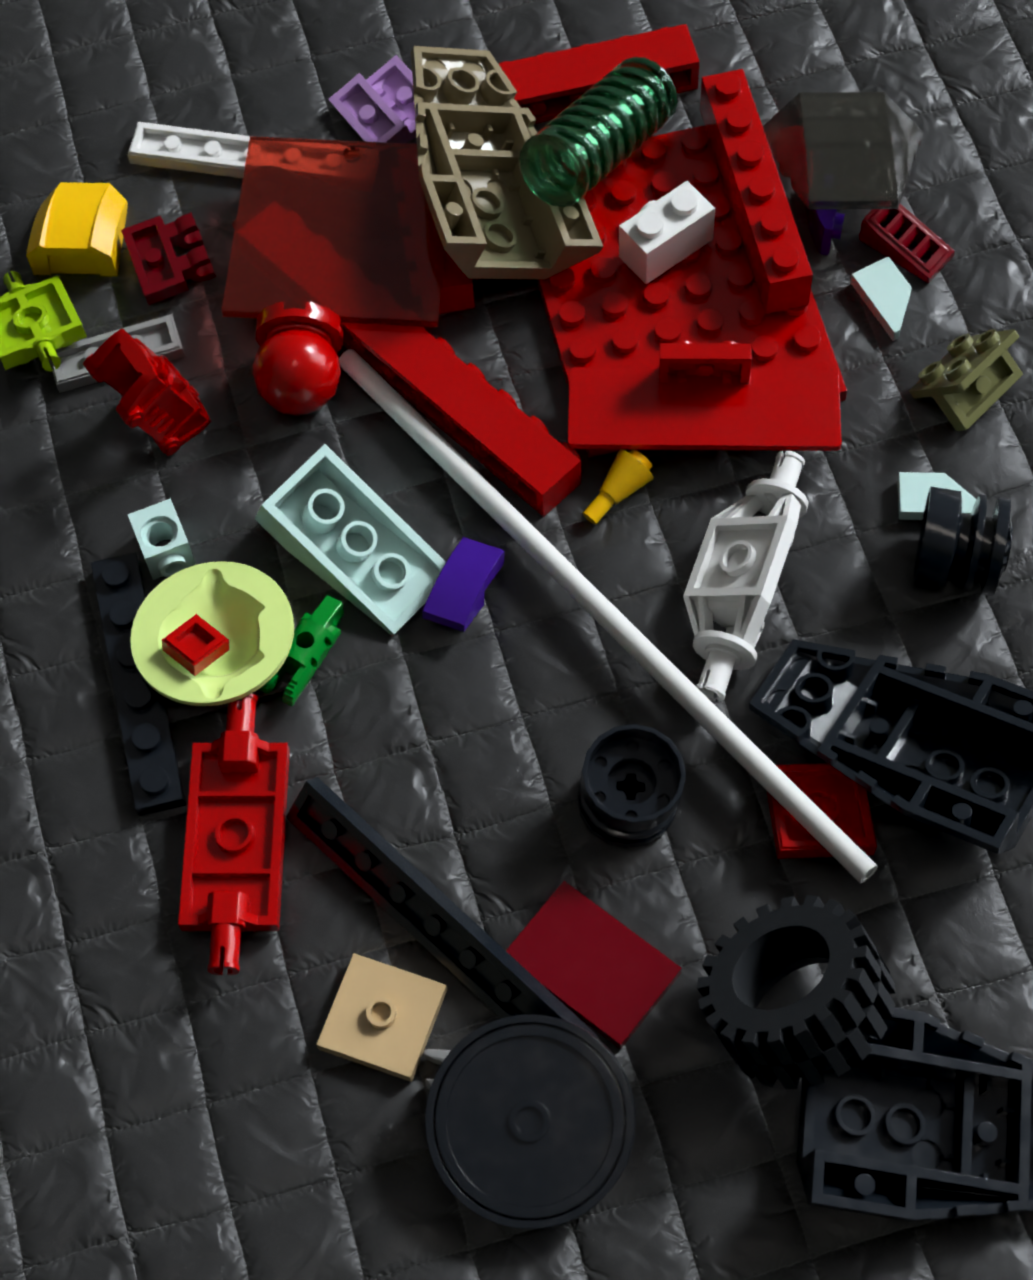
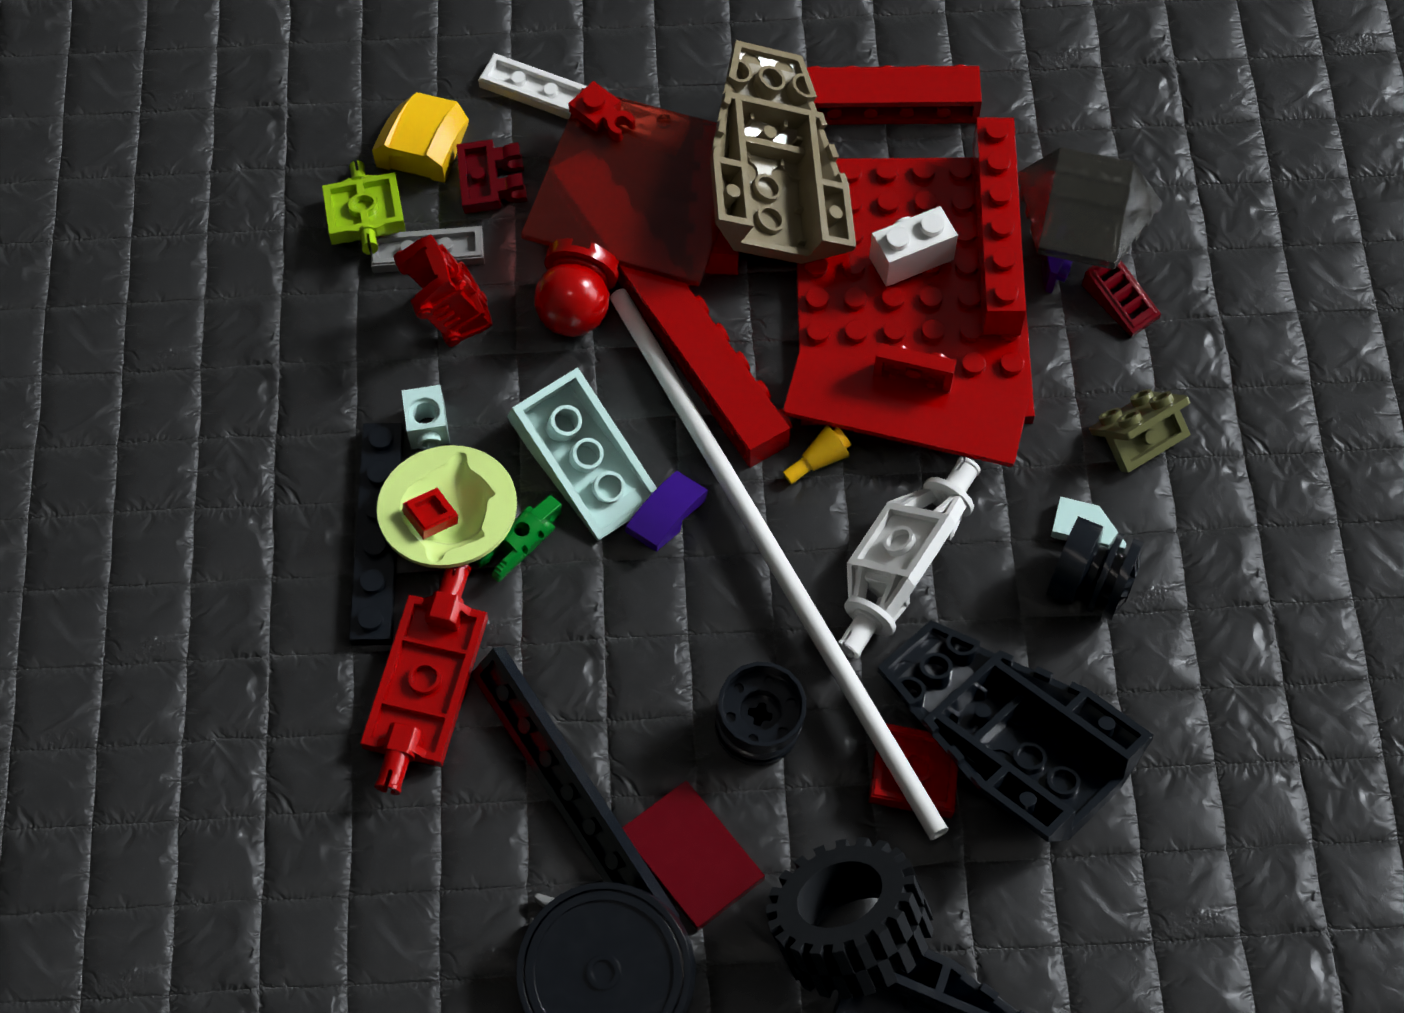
camera: 10 degrees right, 0 degrees up
tan plate [316,953,447,1082] -> none
lavender slope [328,55,416,155] -> none
clear green piece [519,57,678,207] -> none
light aqua tile [850,256,912,341] -> none
none -> red plate [568,81,636,142]

